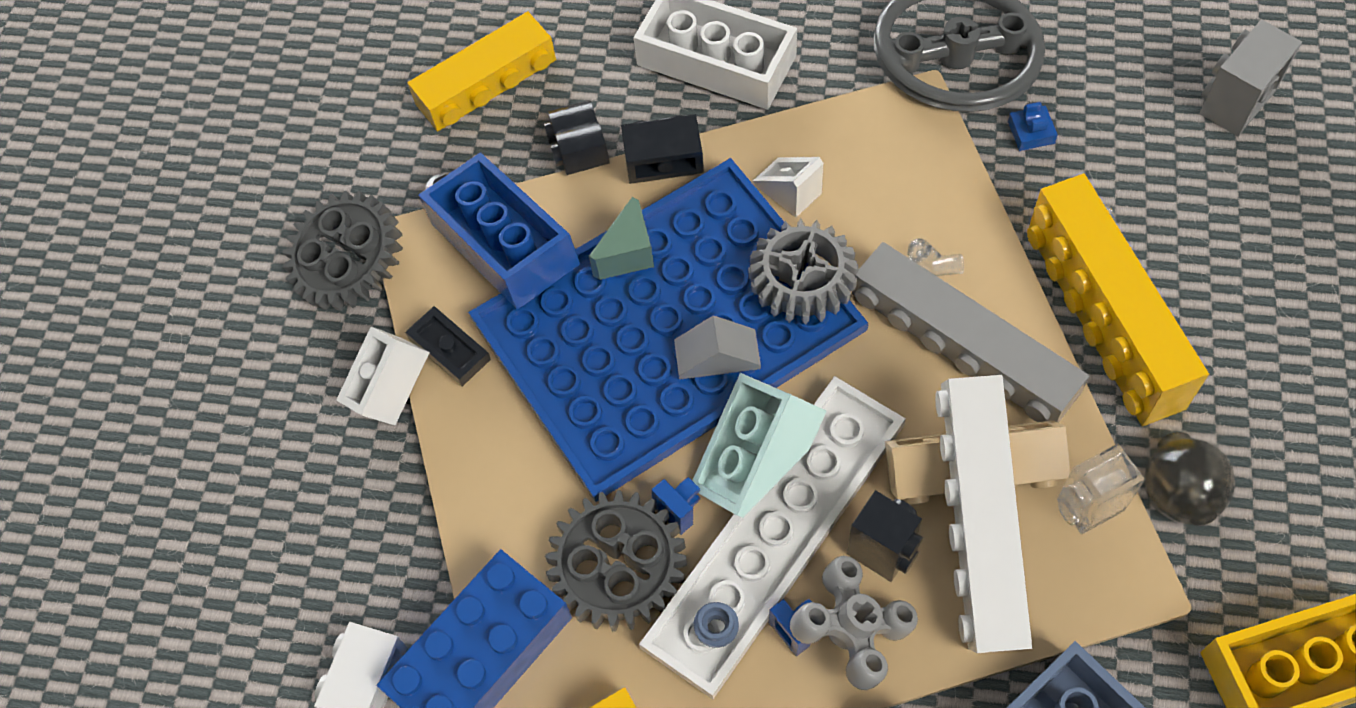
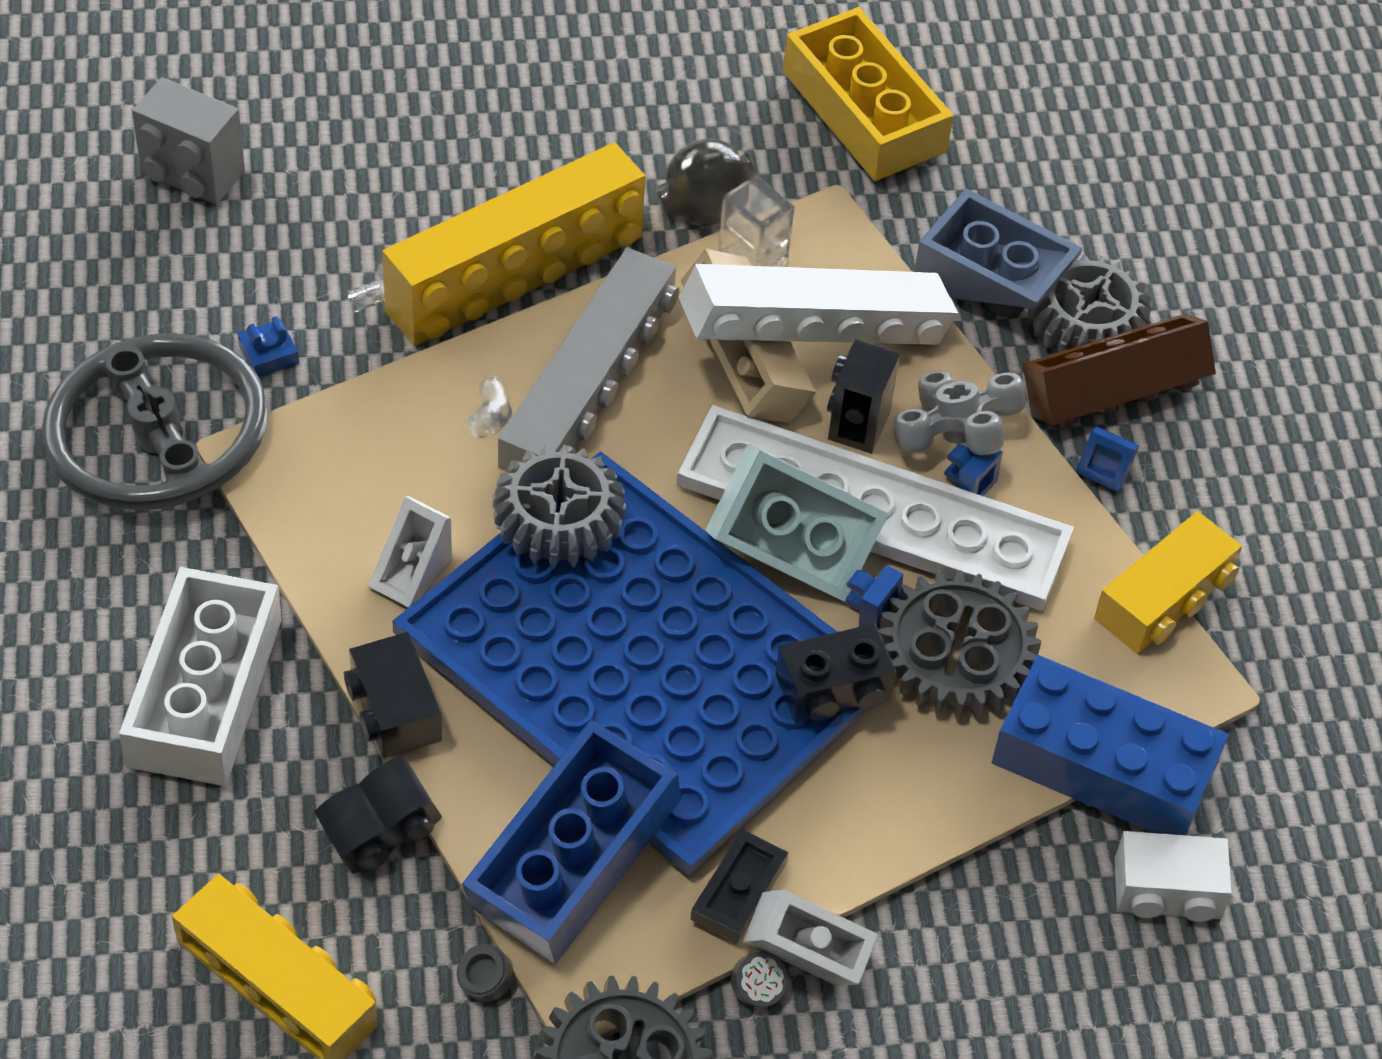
camera: 115 degrees left, 10 degrees down
sand green slope [589,197,654,280] -> none
light grey slope [674,315,761,380] -> none
sand blue plate [694,602,739,648] -> none
none -> black brick [775,623,896,723]

